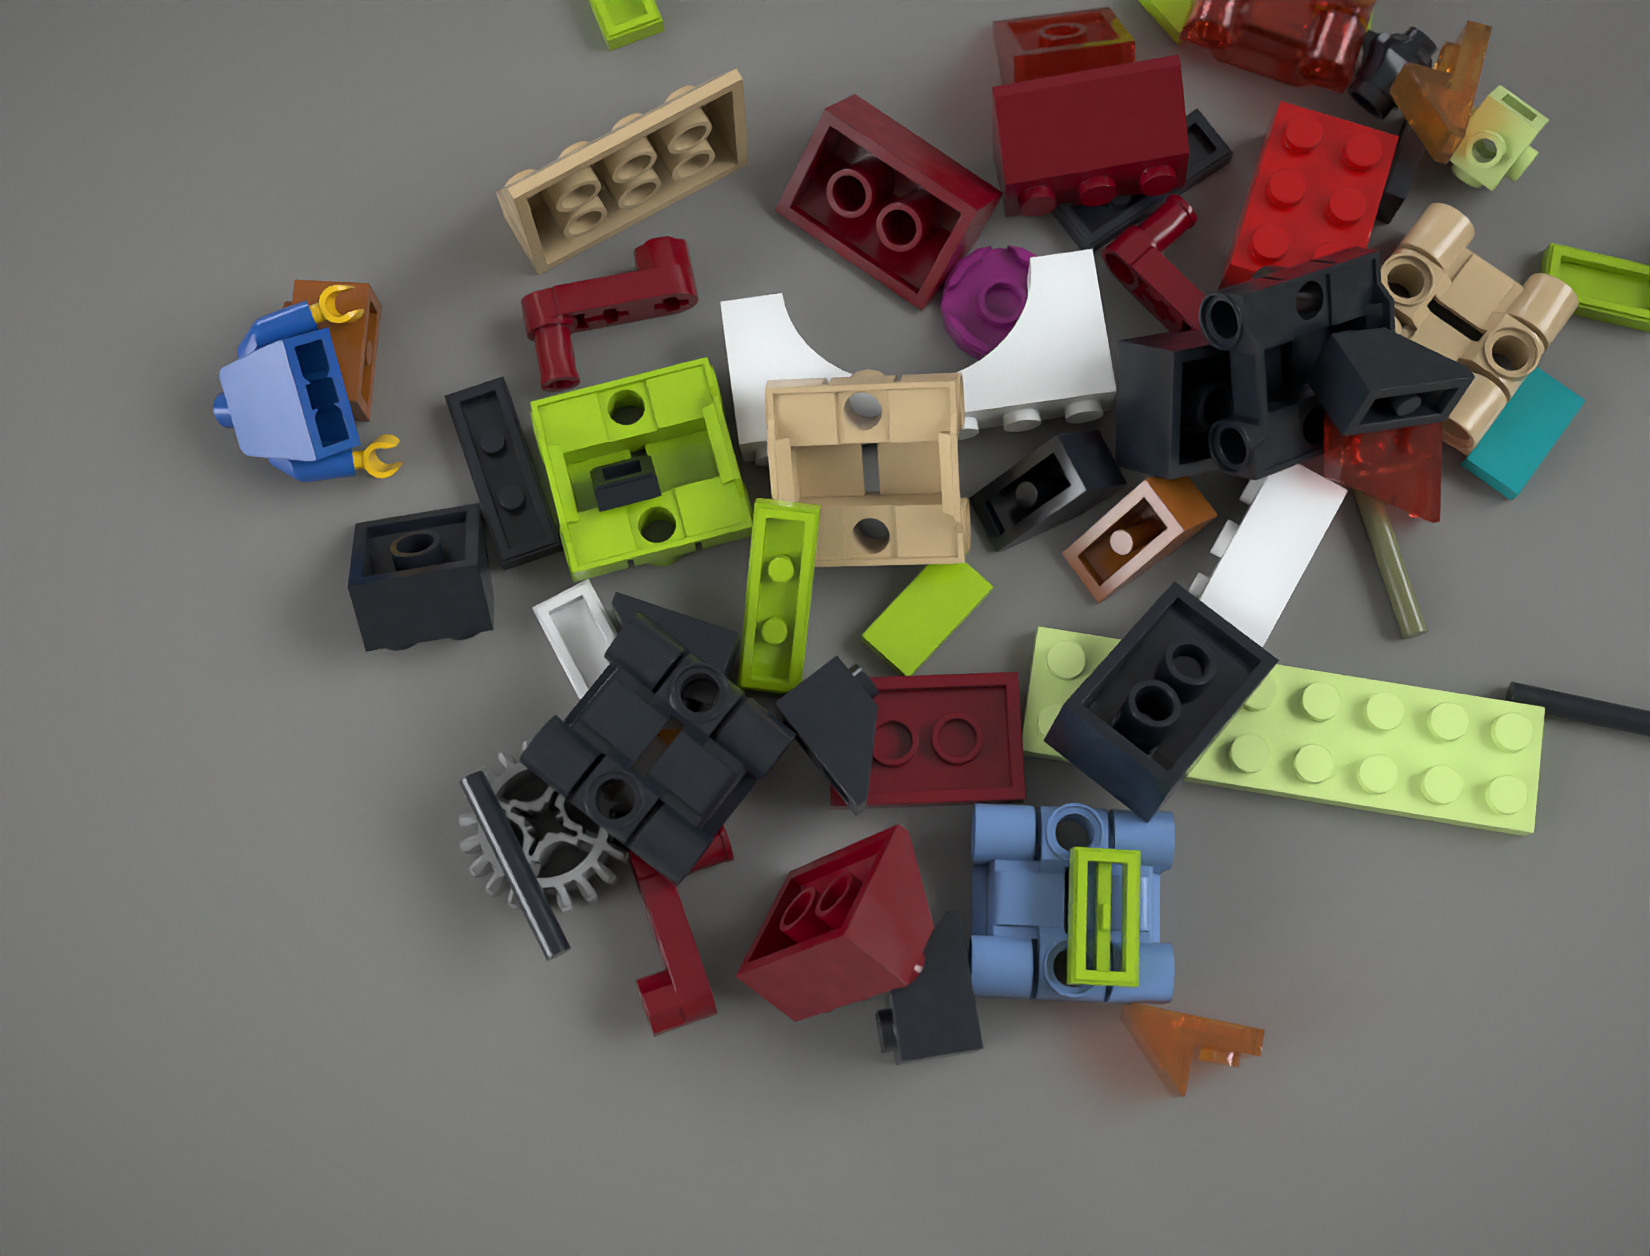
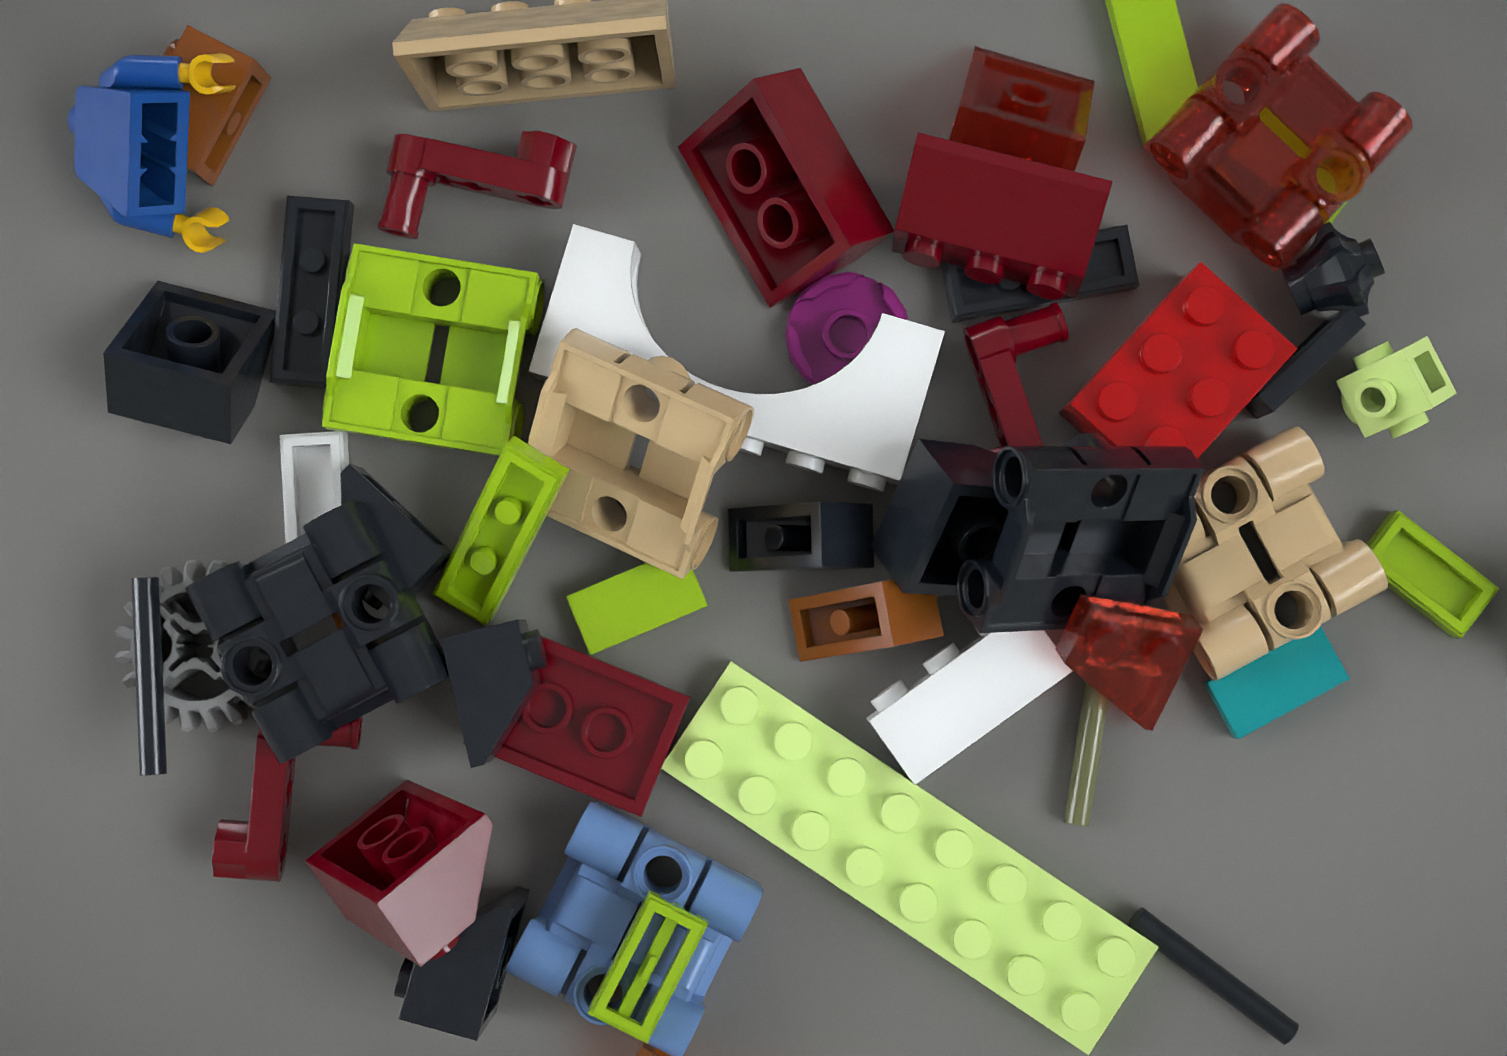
camera: 30 degrees right, 10 degrees up
black tile [590,454,662,512] -> none
black slope [1044,581,1279,823] -> none
black slope [1305,327,1475,436] -> none
clear orange slope [1390,20,1492,164] -> none

